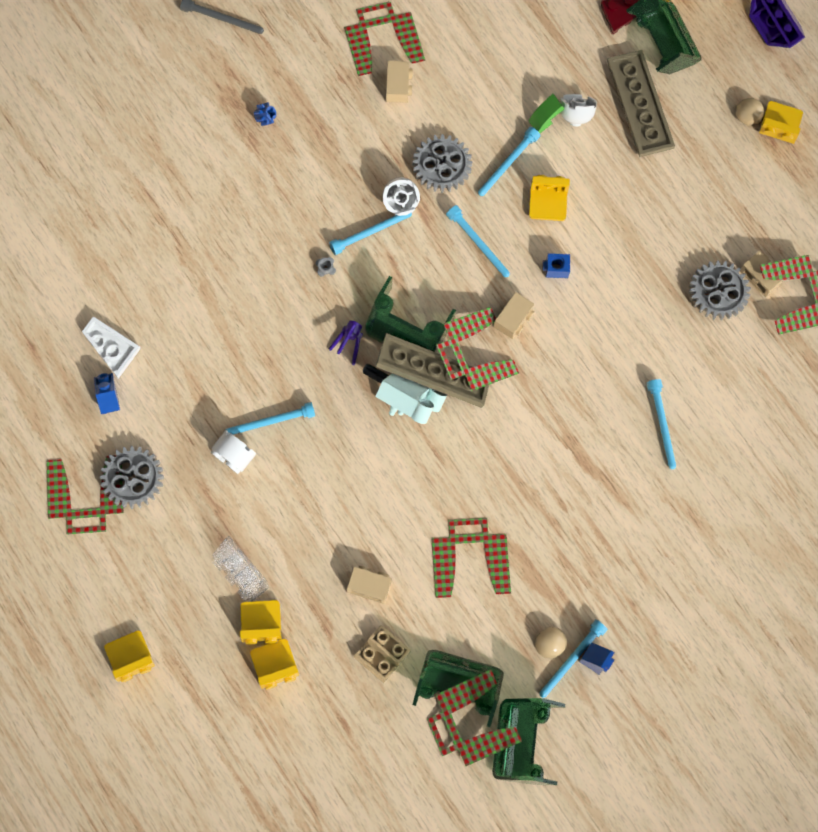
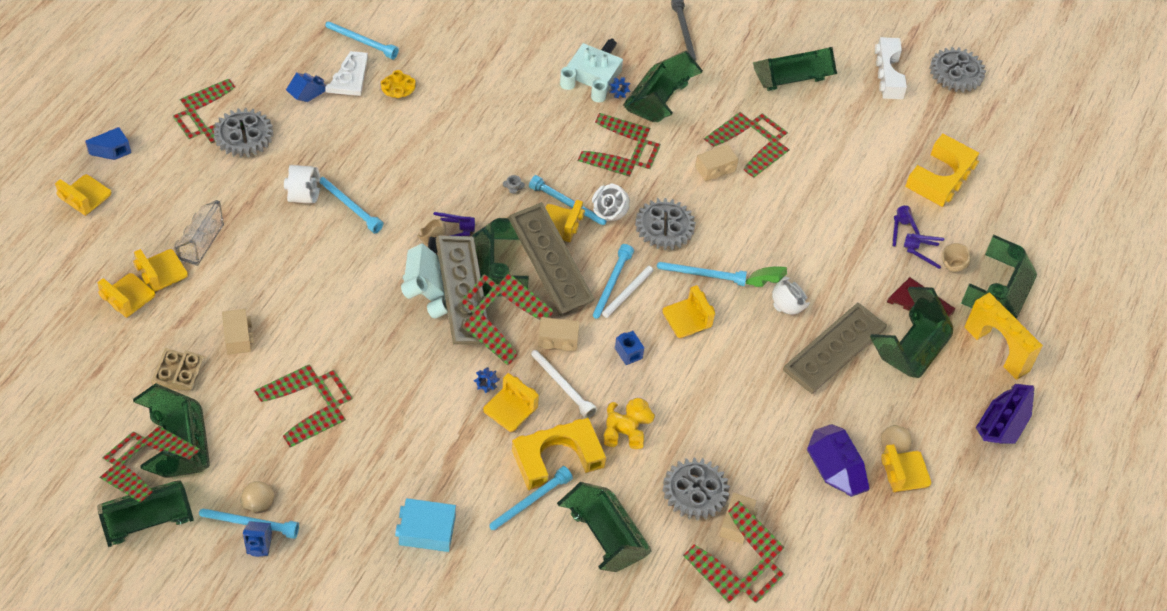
camera: 60 degrees right, 20 degrees down
none -> blue slope [85,127,131,160]
none -> medium azure piece [325,22,399,60]
none -> yellow dish [380,70,416,98]
none -> medium azure brick [395,498,456,552]
none -> tan hair [417,219,446,245]
none -> blue gear [474,367,500,393]
none -> yellow bracket [483,373,539,432]
none -> dark tan plate [508,202,595,316]
none -> yellow arch [512,418,606,490]
none -> white piece [531,350,597,419]
none -> yellow bracket [545,200,585,242]
none -> clear green windscreen [557,482,652,572]
none -> light aqua piece [560,38,623,102]
none -> piece [577,113,661,177]
none -> white bar [602,266,653,318]
none -> yellow animal [603,398,655,449]
none -> clear green windscreen [623,50,703,122]
none -> dark purple wedge [807,424,870,497]

